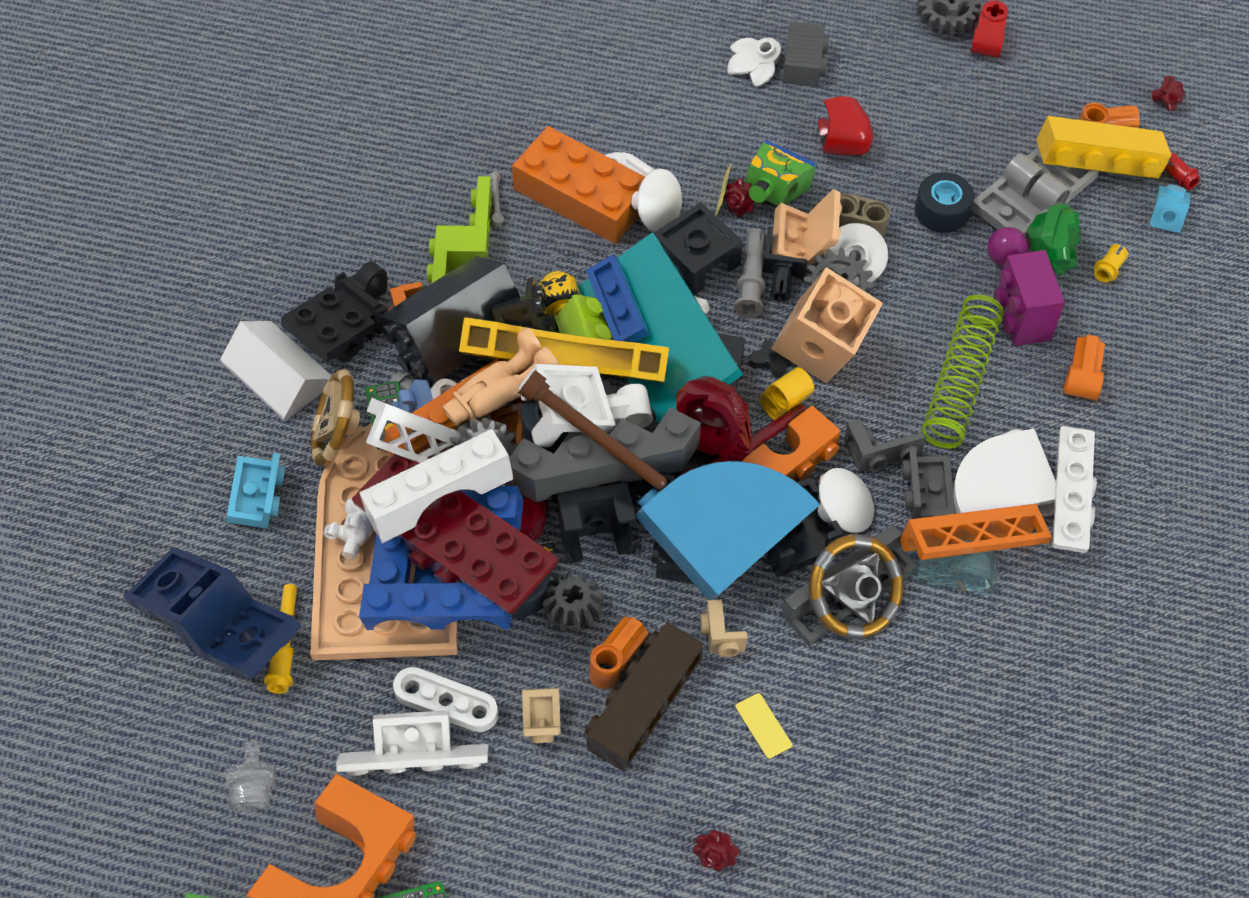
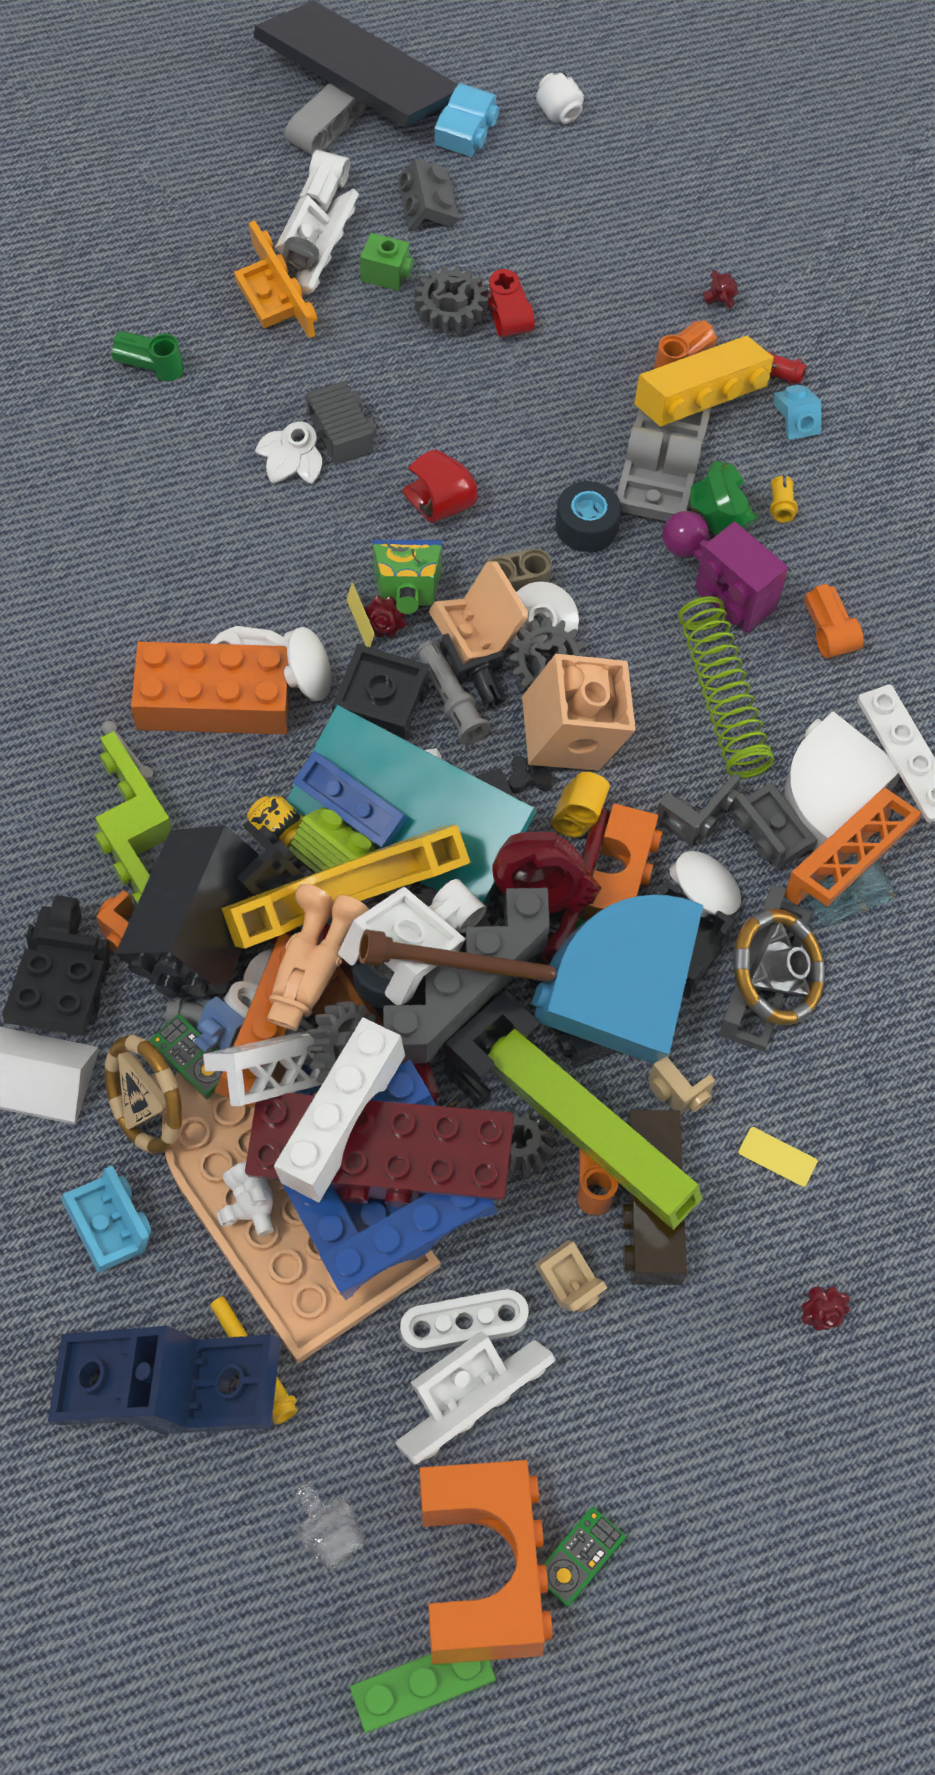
camera: 35 degrees left, 5 degrees up
none -> lime brick [488,1028,702,1230]

